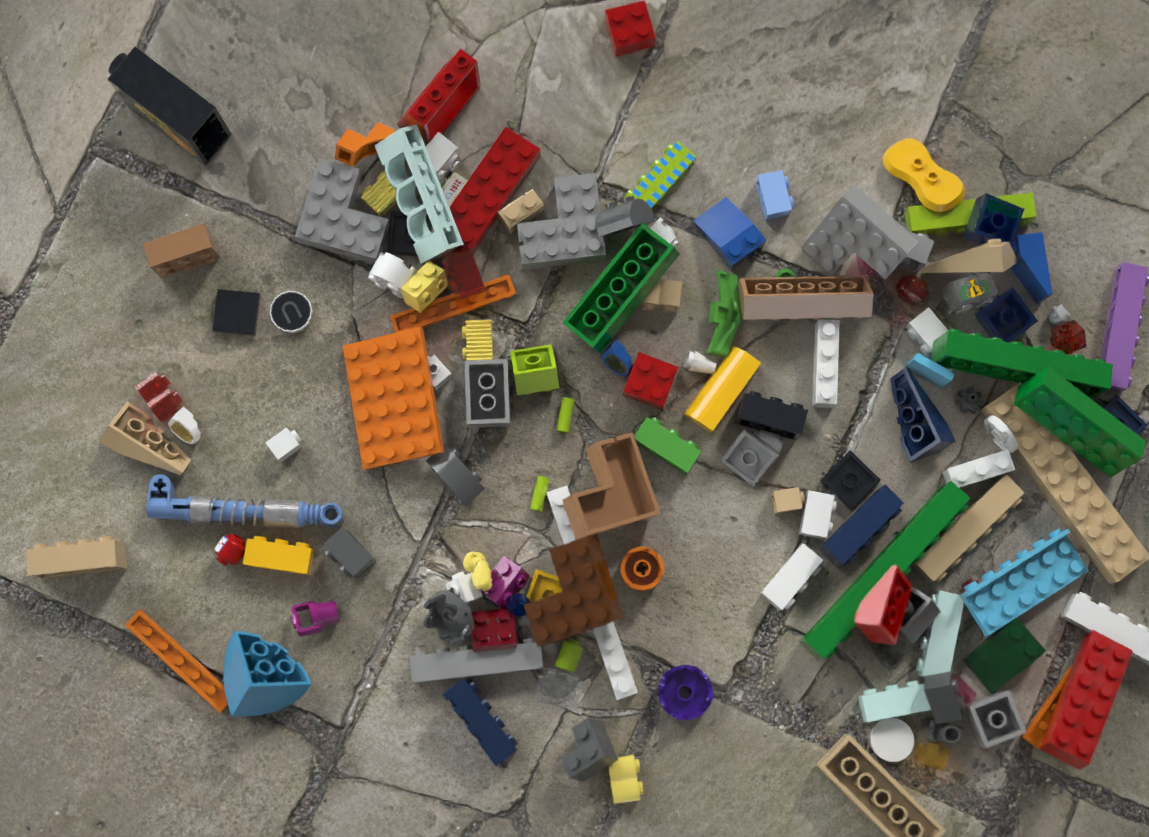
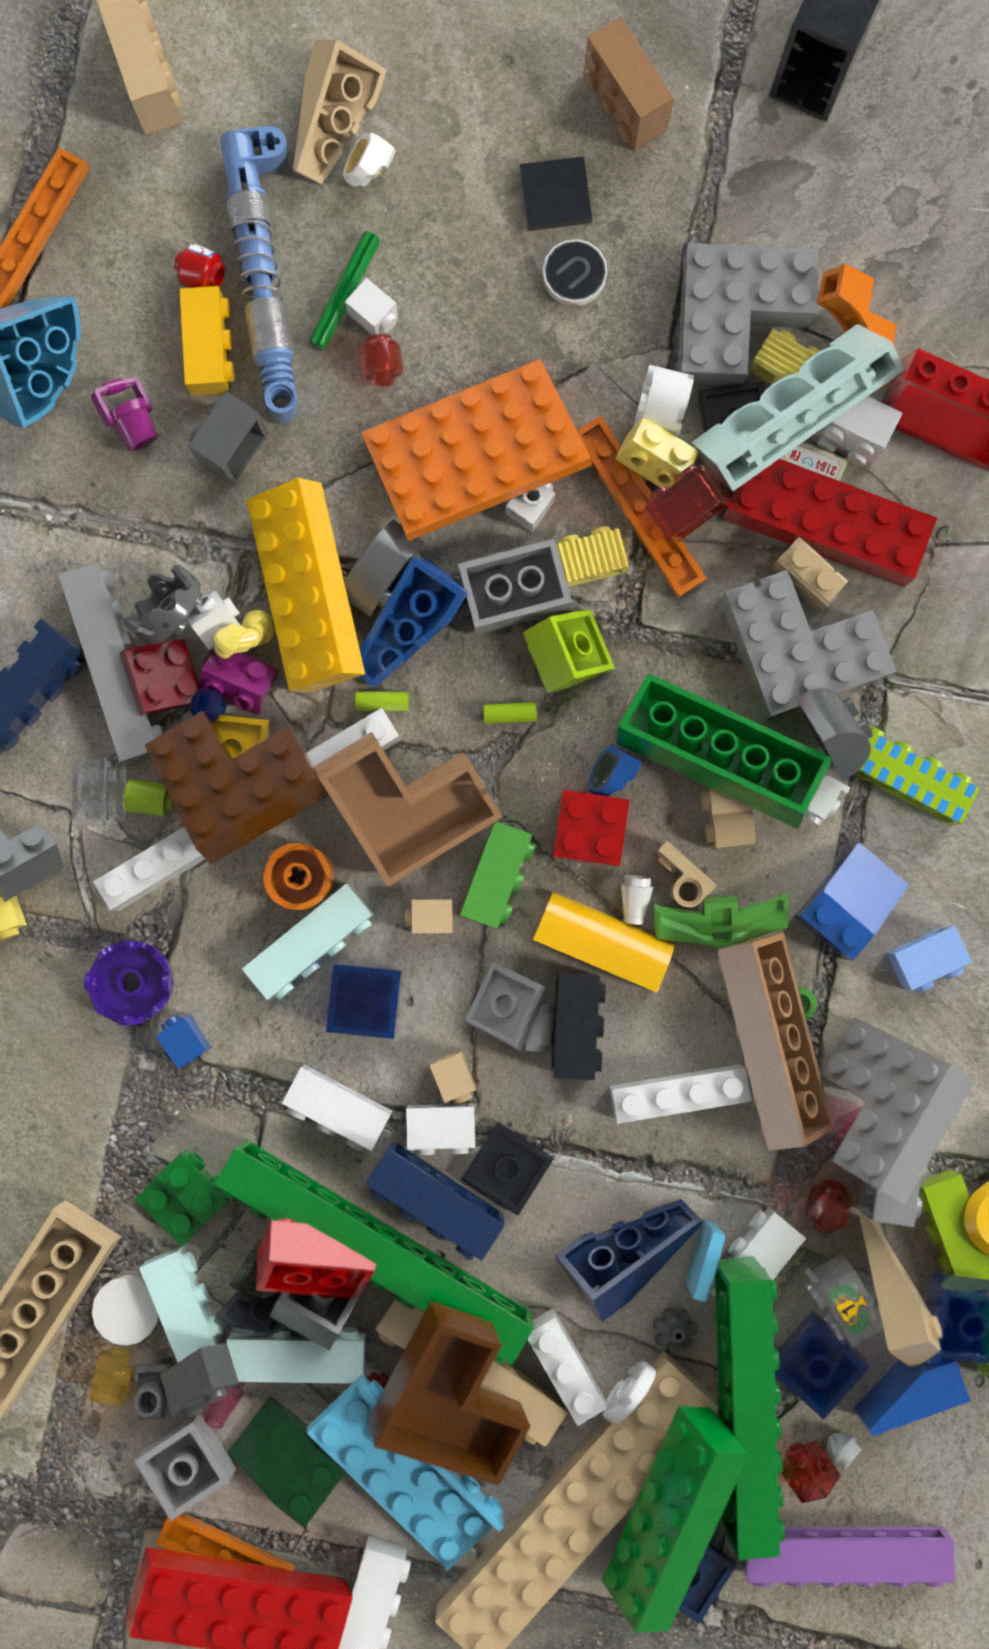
camera: 80 degrees right, 5 degrees up
clear red brick [135,372,183,422] -> none
none -> green plate [135,1149,229,1247]
none -> blue brick [156,1014,212,1069]
none -> black tile [214,1292,289,1336]
none -> light aqua brick [242,883,374,1000]
none -> yellow brick [246,478,365,692]
none -> green axle [309,231,380,350]
none -> clear blue brick [326,963,403,1039]
none -> clear red head [359,334,404,387]
none -> blue wedge [359,557,468,688]
none -> reddish brown piece [367,1301,531,1486]
none -> tan brick [405,899,453,933]
none -> tan plate [655,841,717,908]

